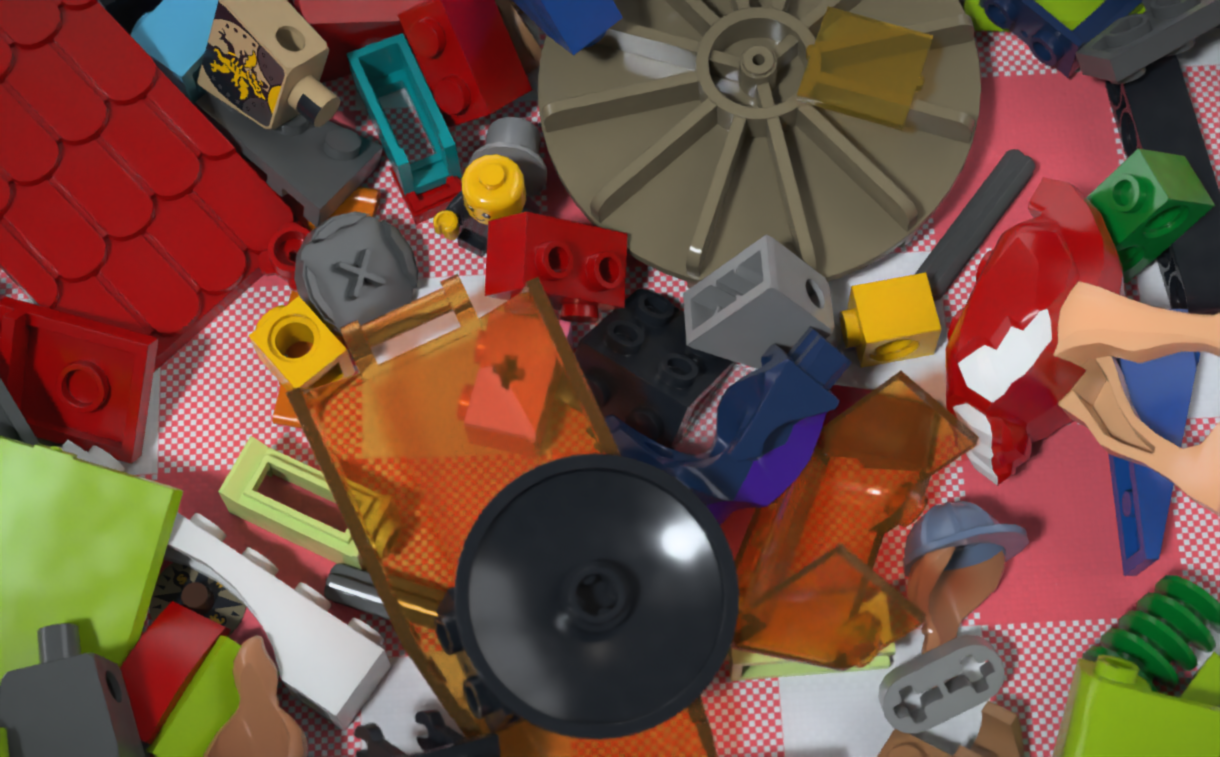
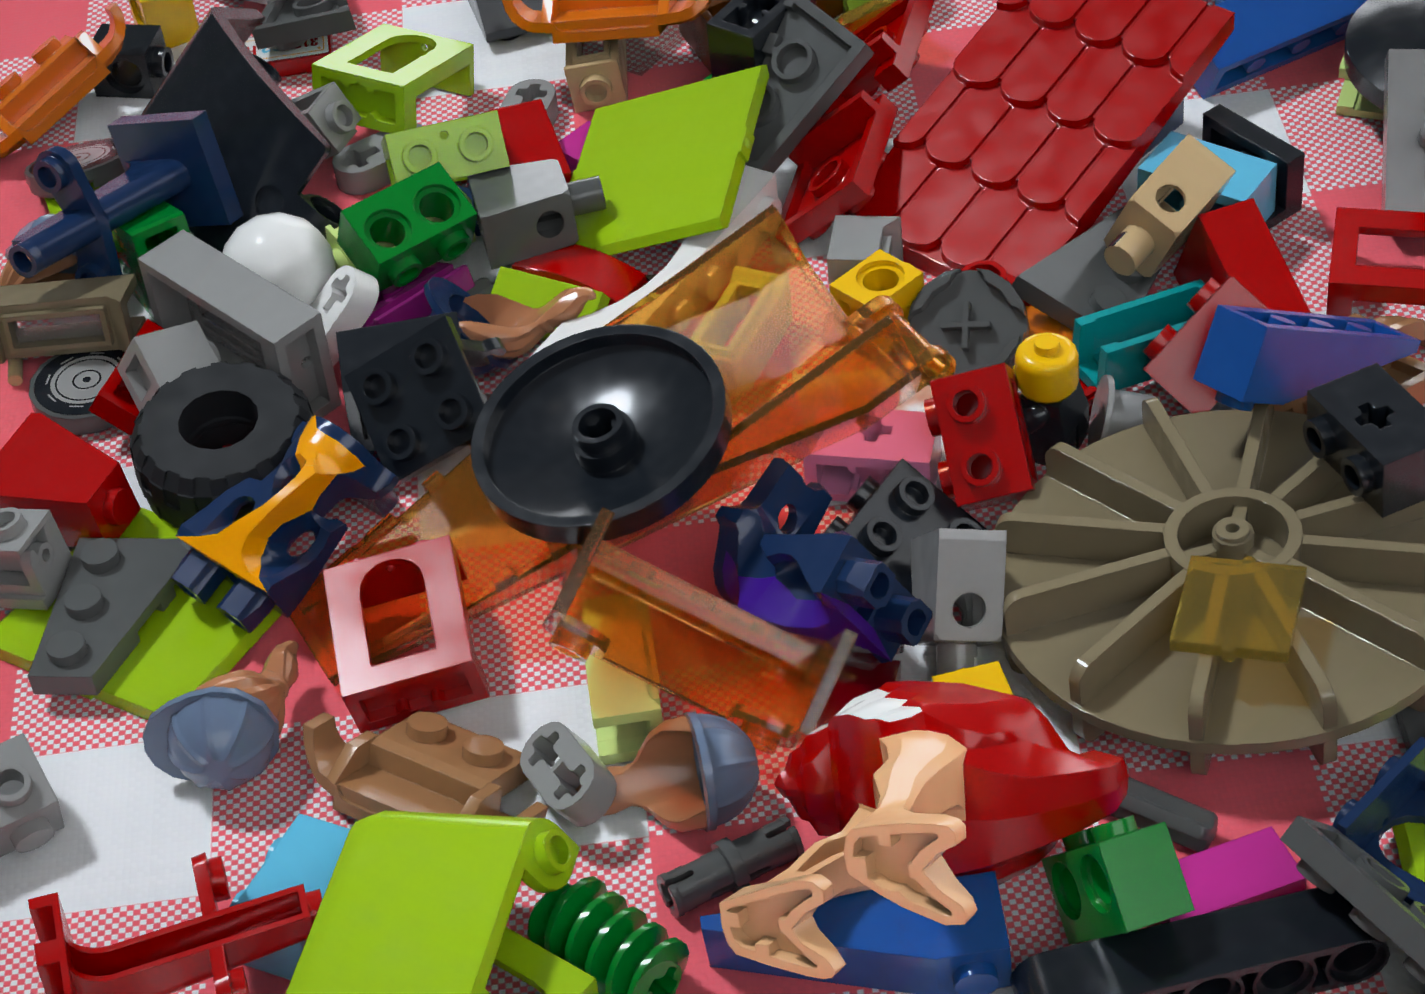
camera: 90 degrees right, 25 degrees down
none -> dark grey pin [656,815,804,918]
none -> light grey window [827,215,903,305]
none -> dark pink tile [1160,826,1307,924]

